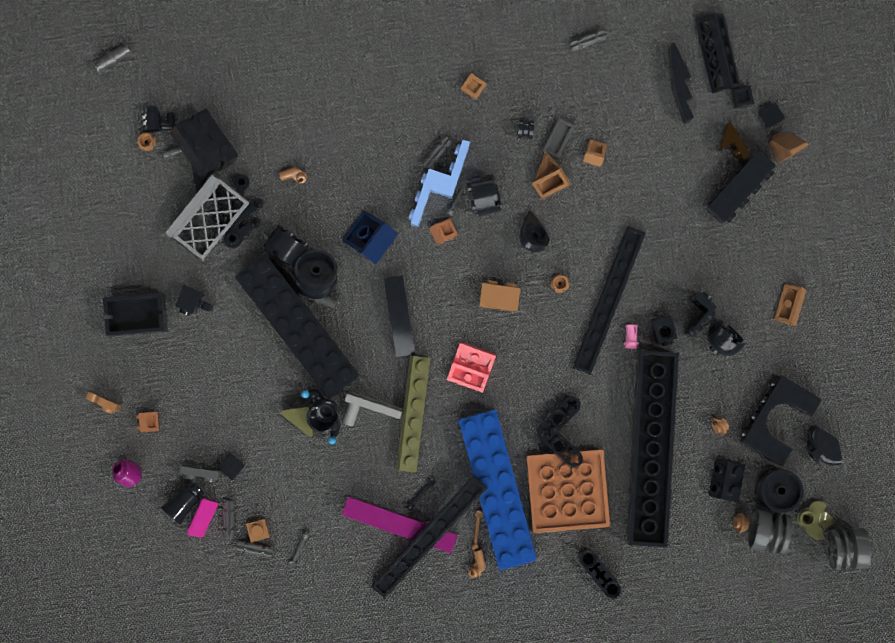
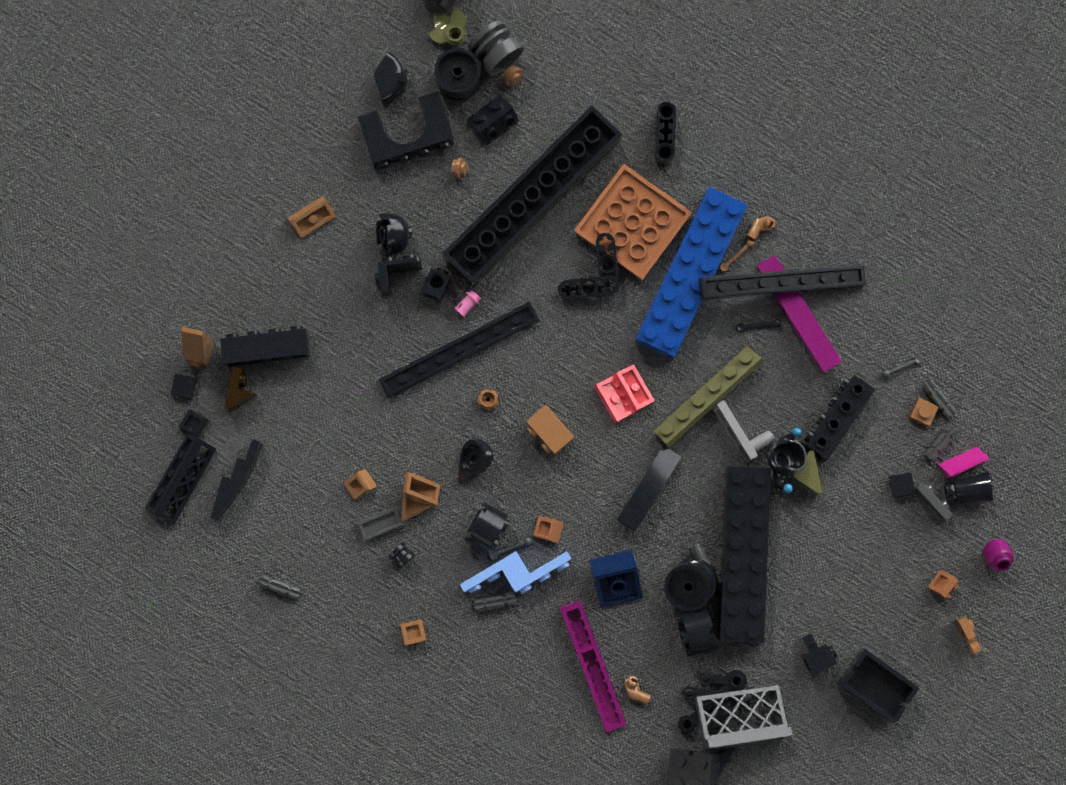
camera: 140 degrees left, 5 degrees down
none -> magenta slope [559,599,626,733]
none -> black brick [804,375,876,462]

